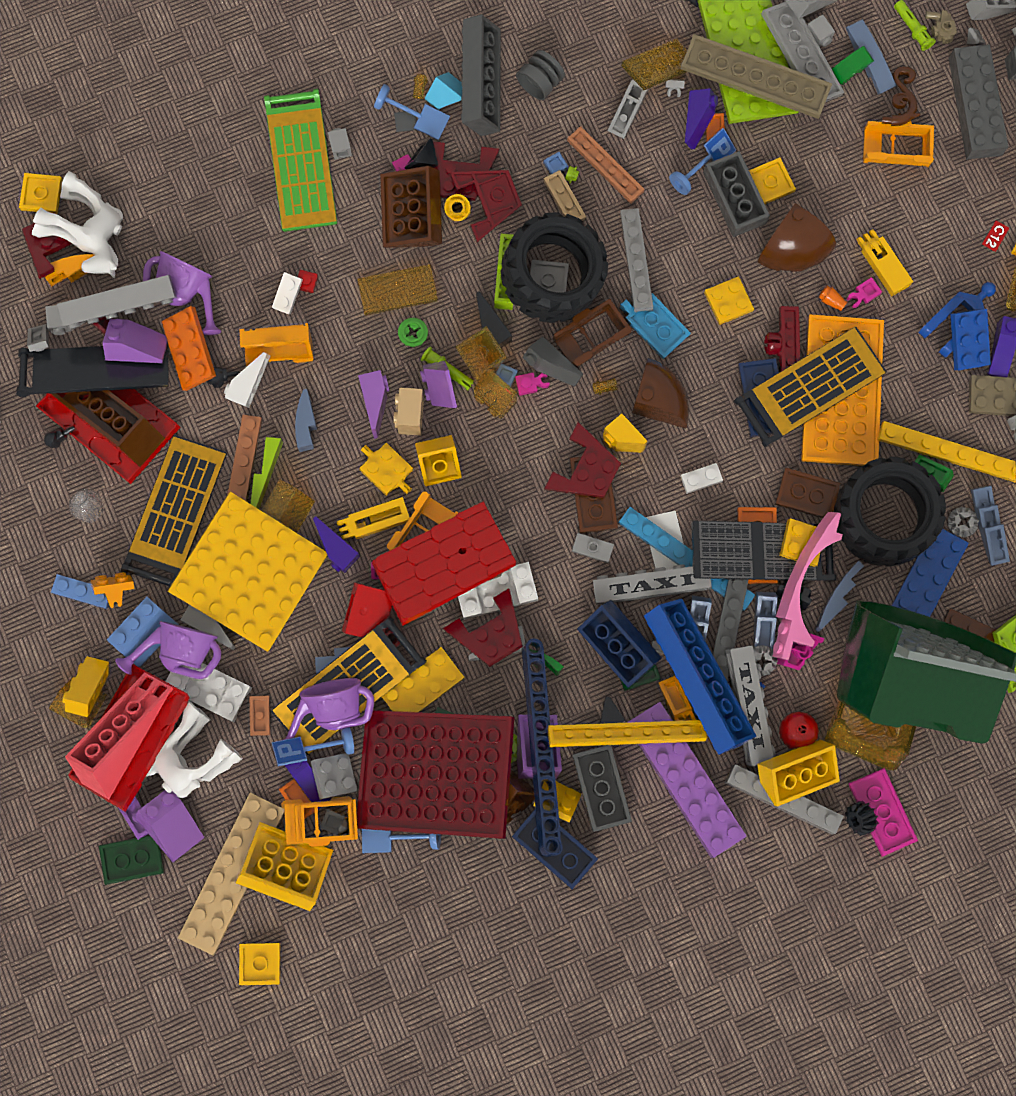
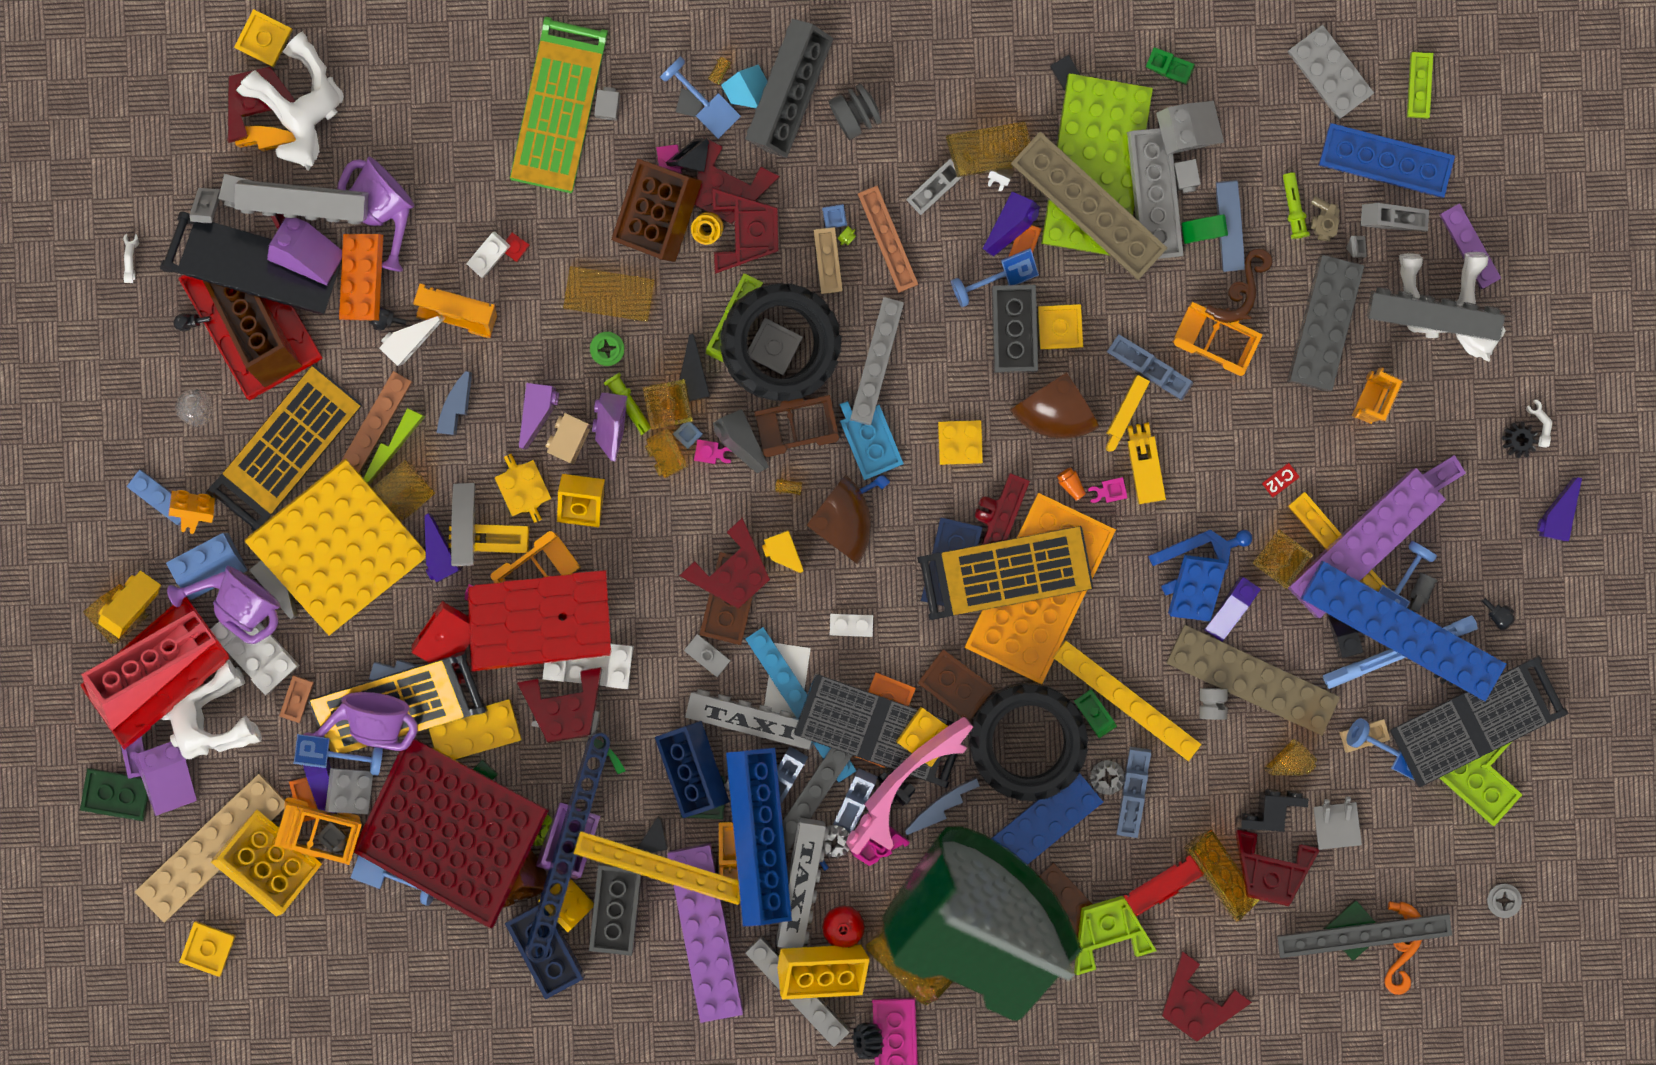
camera: 25 degrees right, 10 degrees up
none -> light grey slope [451,483,476,566]
none -> blue hand [860,475,890,494]
none -> yellow hinge [1106,375,1150,452]
none -> sand blue slope [1107,334,1193,401]

